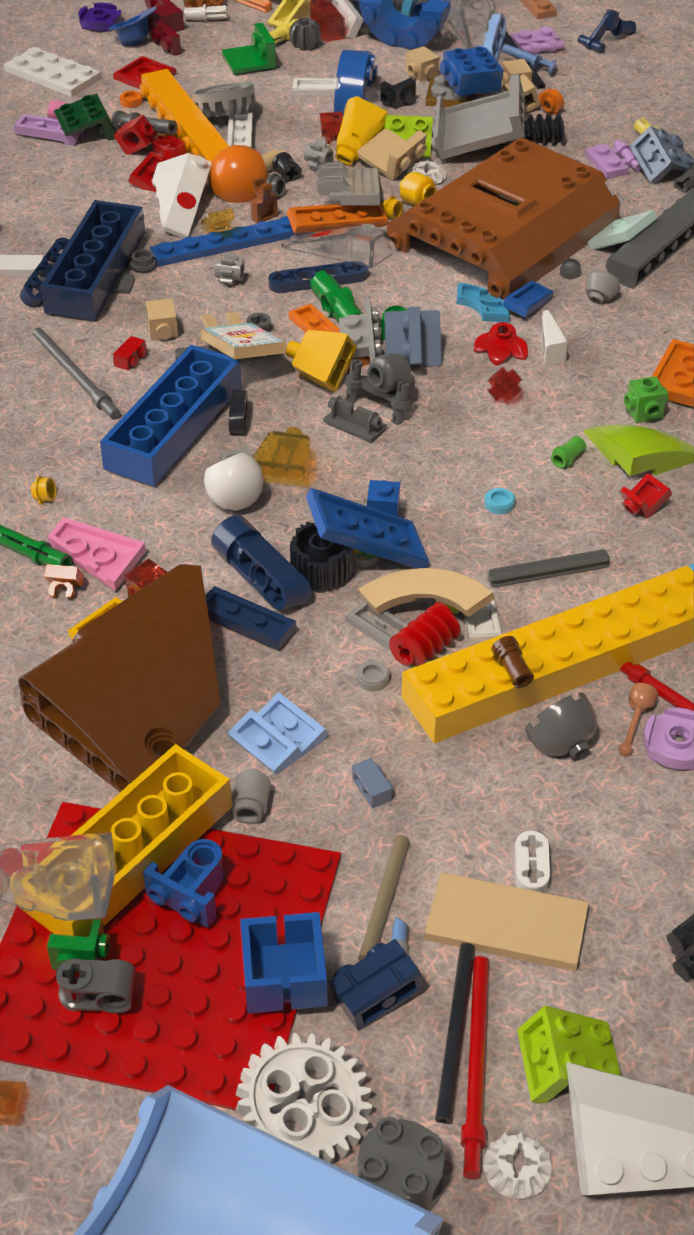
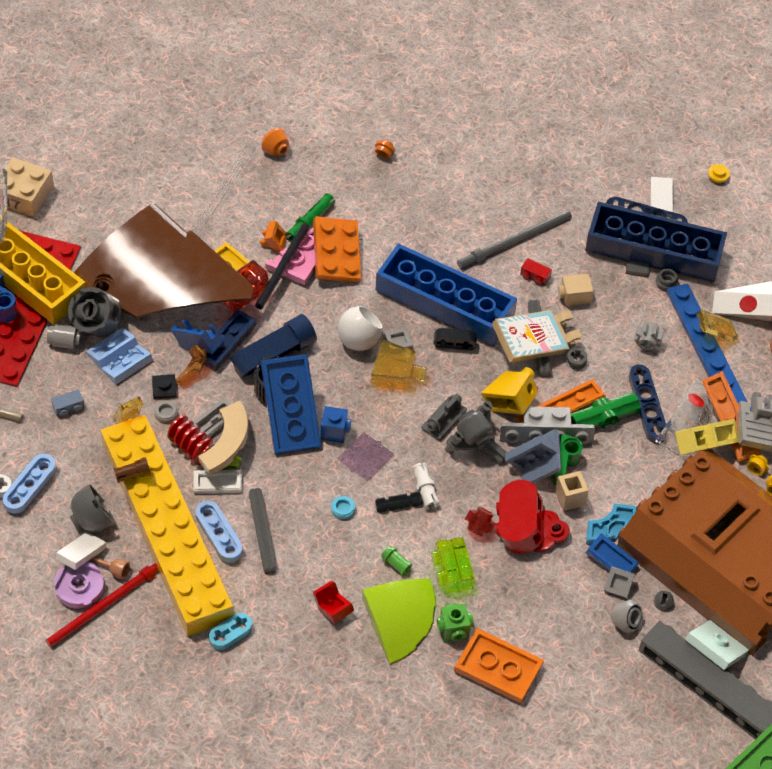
camera: 90 degrees right, 10 degrees up
yellow plate [31,475,57,505] -> none
dark orange plate [251,176,278,223] -> none
white slope [541,310,568,366] -> none
none -> light blue plate [3,454,56,514]
none -> white tile [56,532,106,570]
none -> dark grey brick [68,287,121,337]
none -> clear yellow plate [113,396,144,424]
none -> black plate [152,374,176,399]
none -> blue hinge [171,320,226,354]
none -> clear orange arm [176,345,207,388]
none -> light blue plate [195,500,242,563]
none -> black piece [255,223,310,310]
none -> orange plate [313,216,361,282]
none -> piece [337,432,394,481]
none -> black axle [375,491,422,512]
none -> white pin [412,463,440,510]
none -> clear neon green brick [431,537,475,594]
none -> red brick [496,480,543,554]
none -> tan brick [555,471,589,511]
none -> light grey tile [604,566,635,598]
none -> light yellow slope [675,419,739,455]

